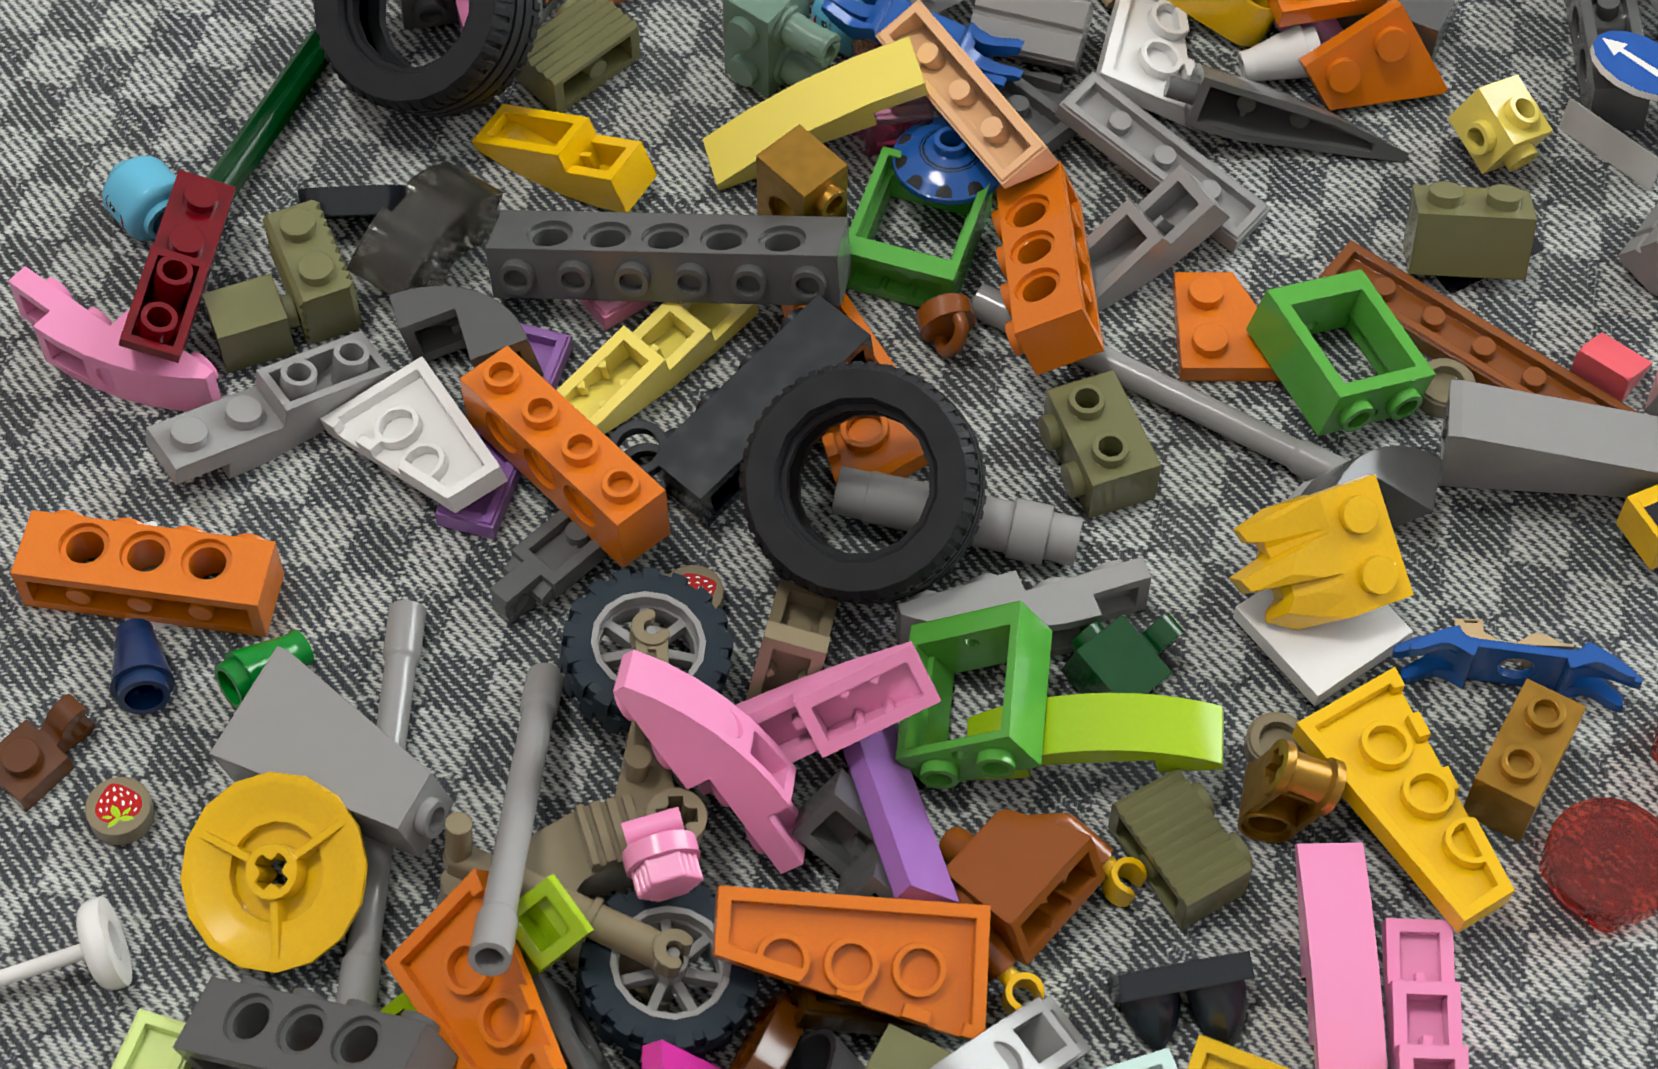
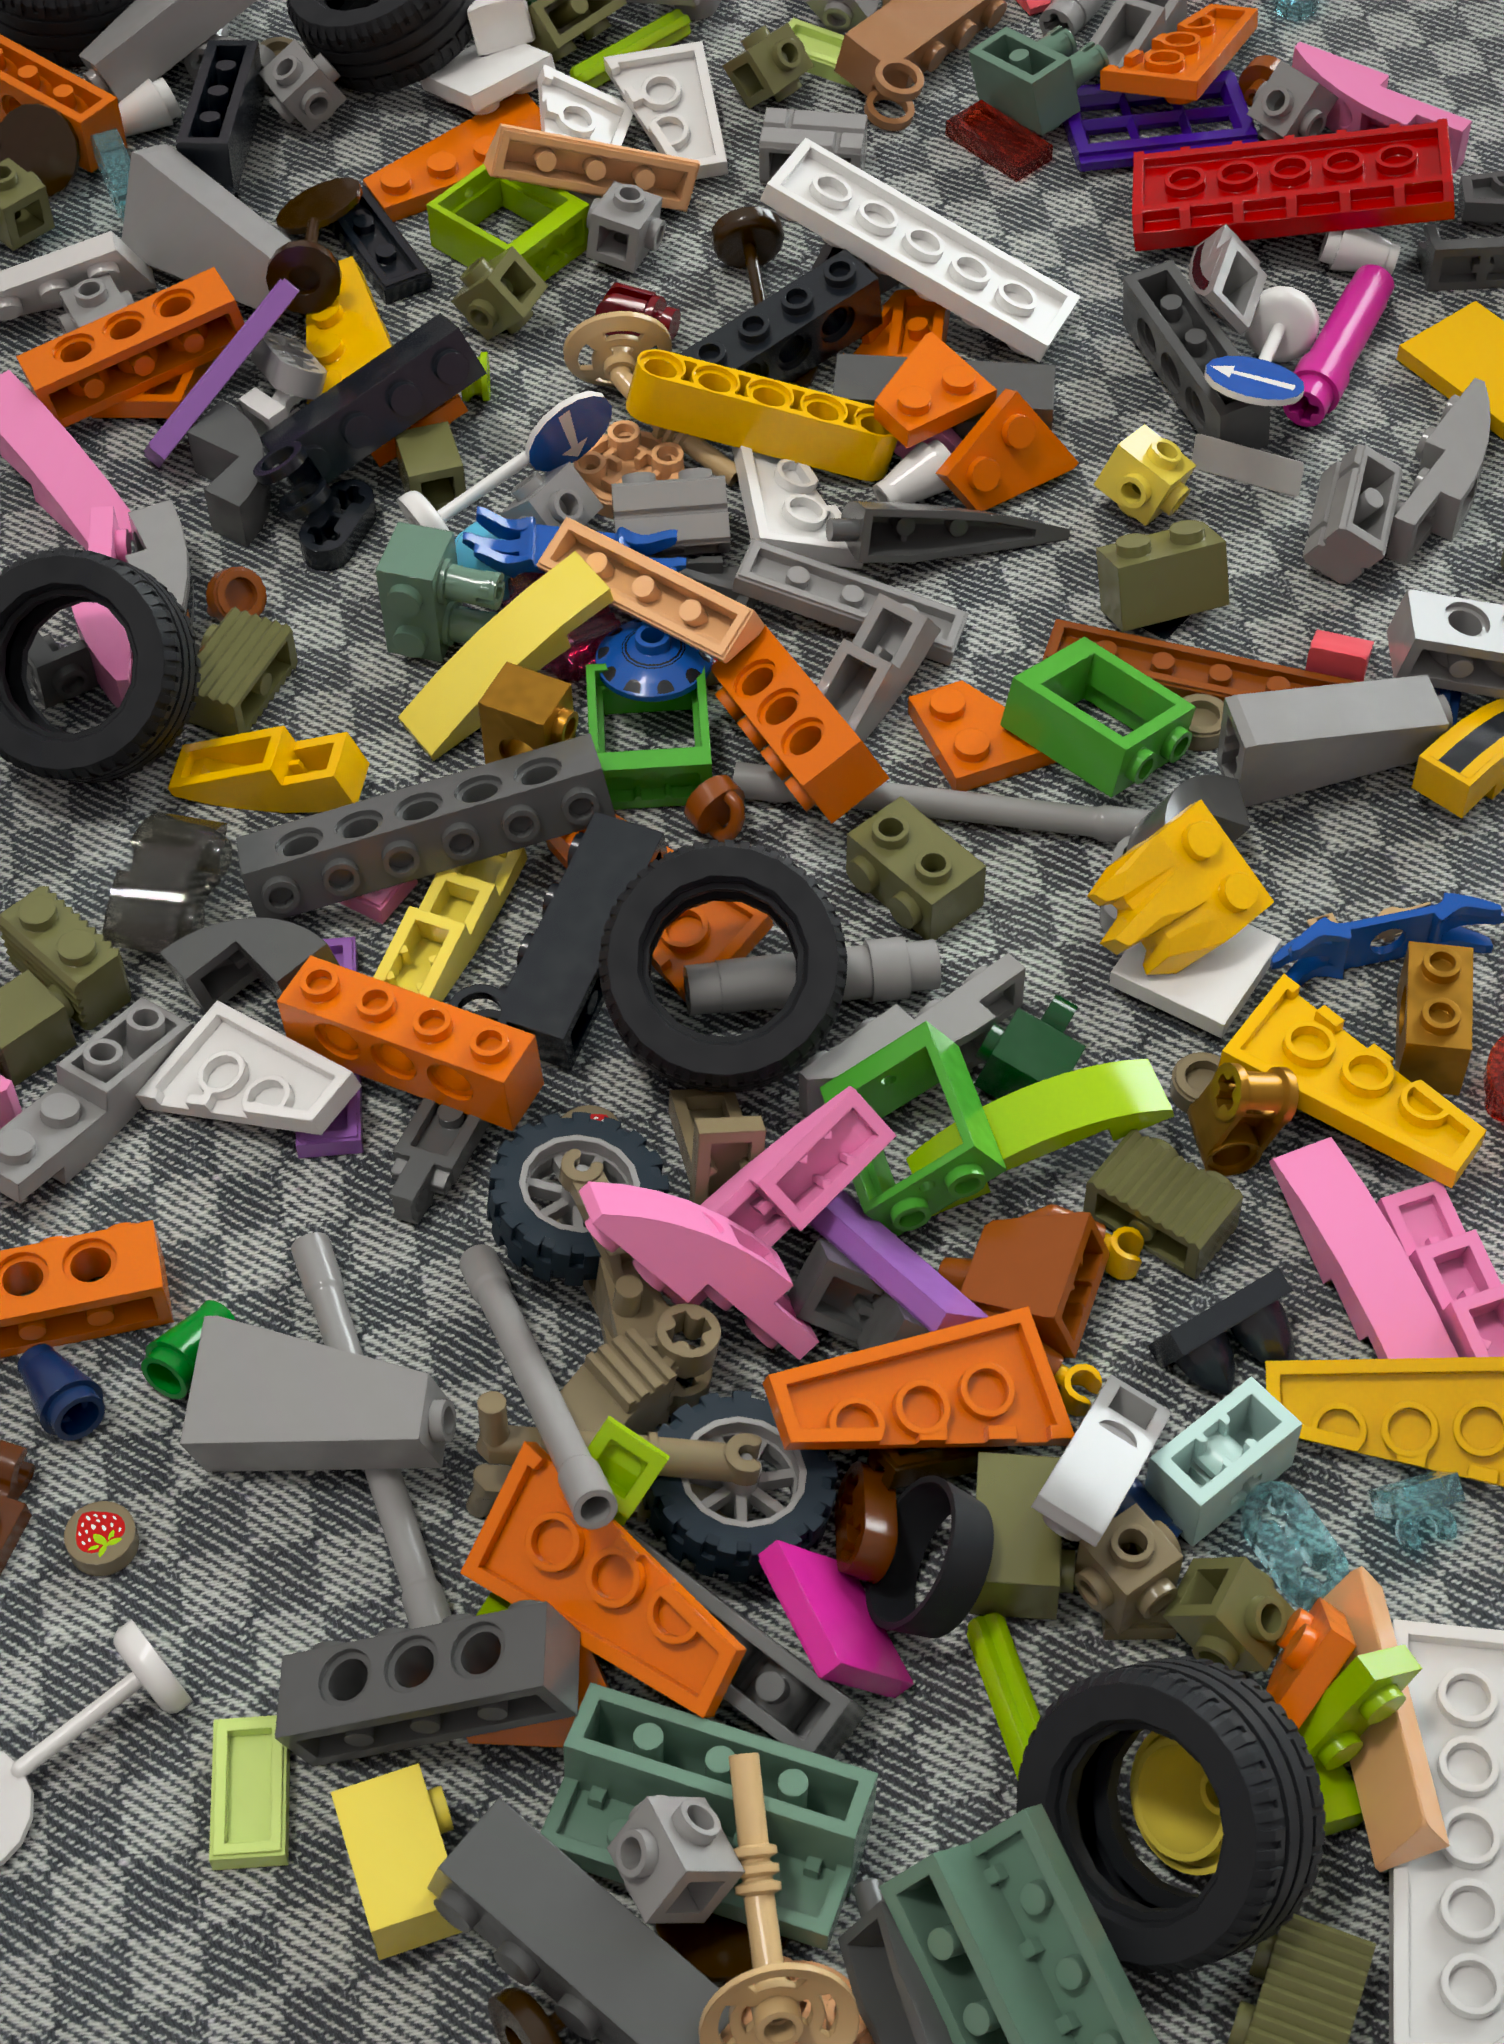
camera: 20 degrees left, 5 degrees down
yellow piece [180,772,368,973] -> none
black beam [298,184,409,219] -> none
bright pink piece [621,807,703,902] -> none

